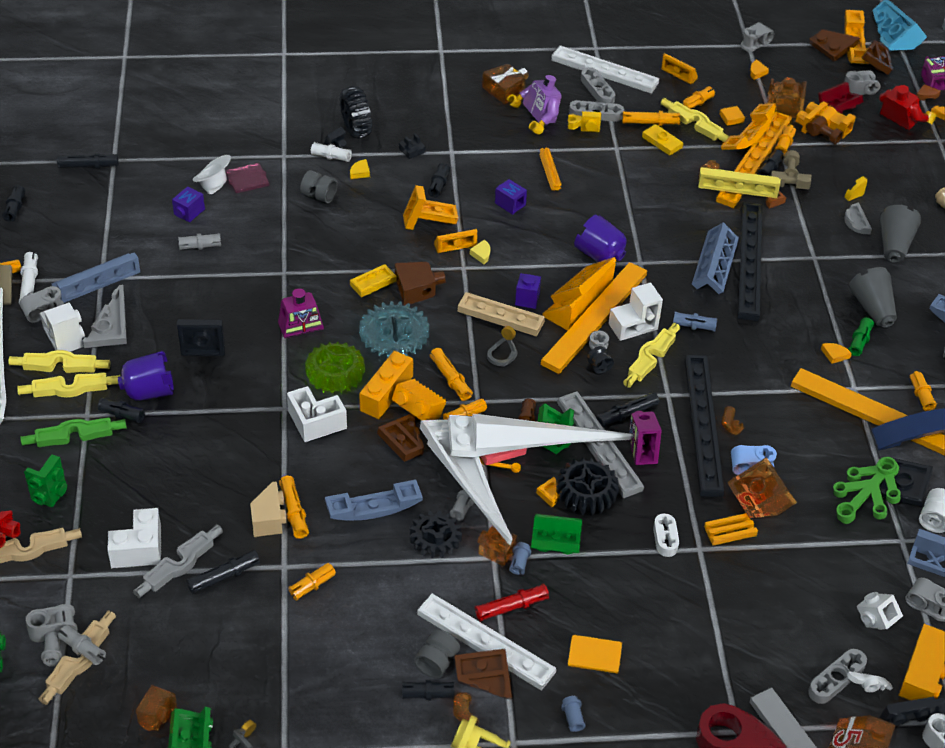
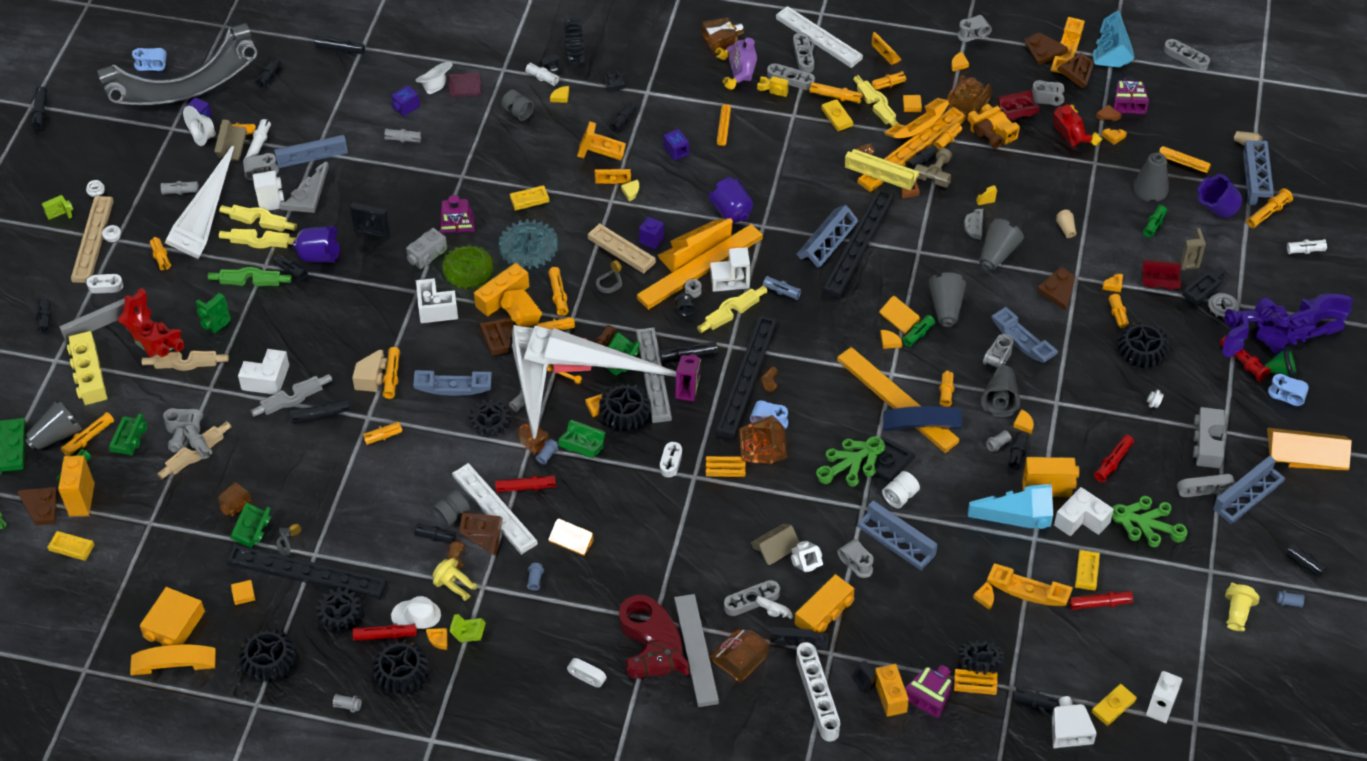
camera: 20 degrees right, 5 degrees up
reddish brown torso [395,262,446,306] -> none
none -> light grey brick [406,228,447,269]
none -> dark tan panel [750,523,800,565]
none -> light orange slope [879,296,920,335]

